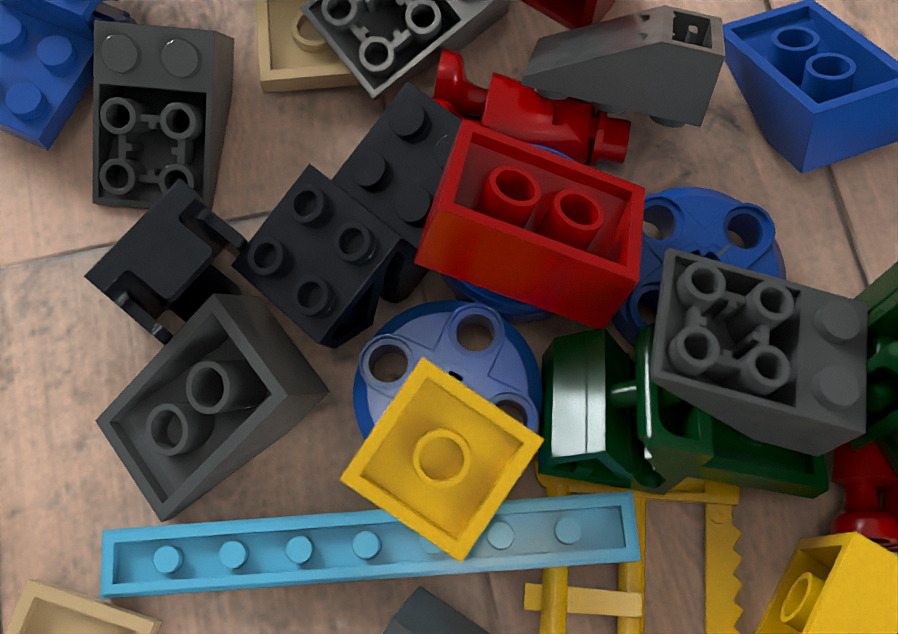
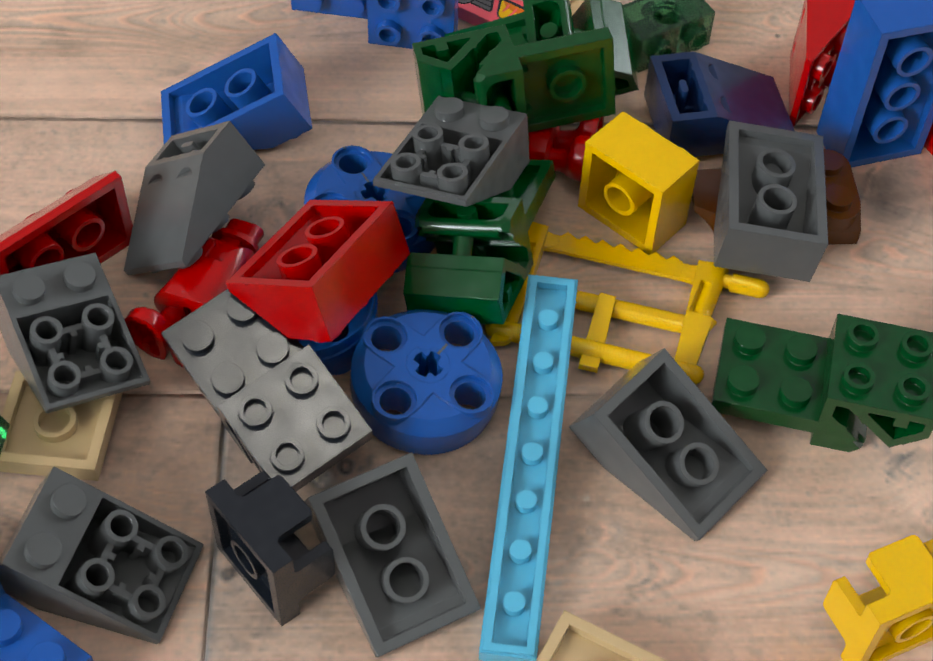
camera: 80 degrees left, 20 degrees down
yellow panel [339,357,544,563] -> none

